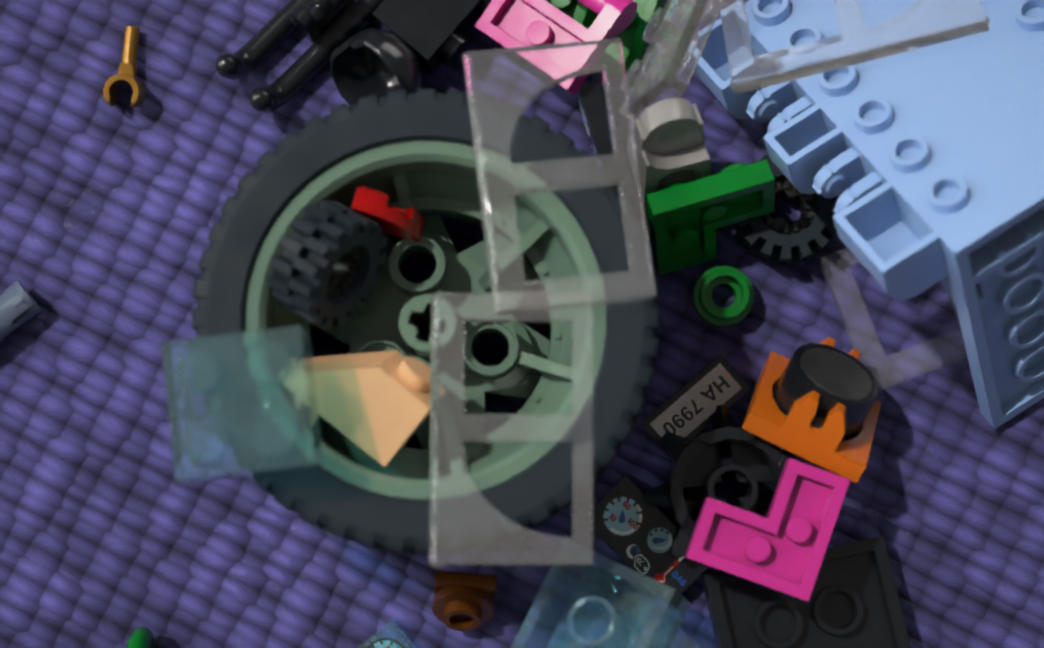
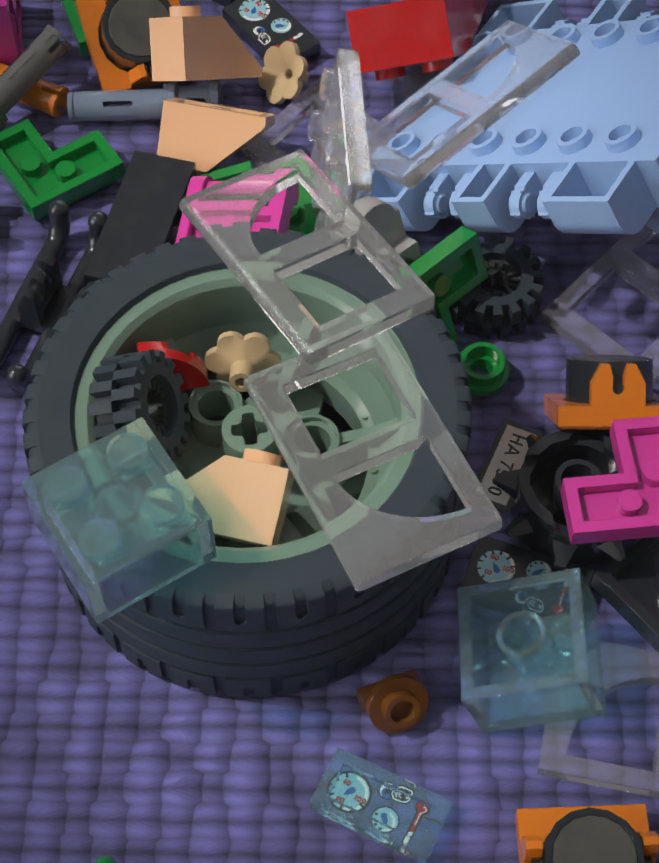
camera: 25 degrees left, 25 degrees down
none -> tan plant [204,331,281,392]

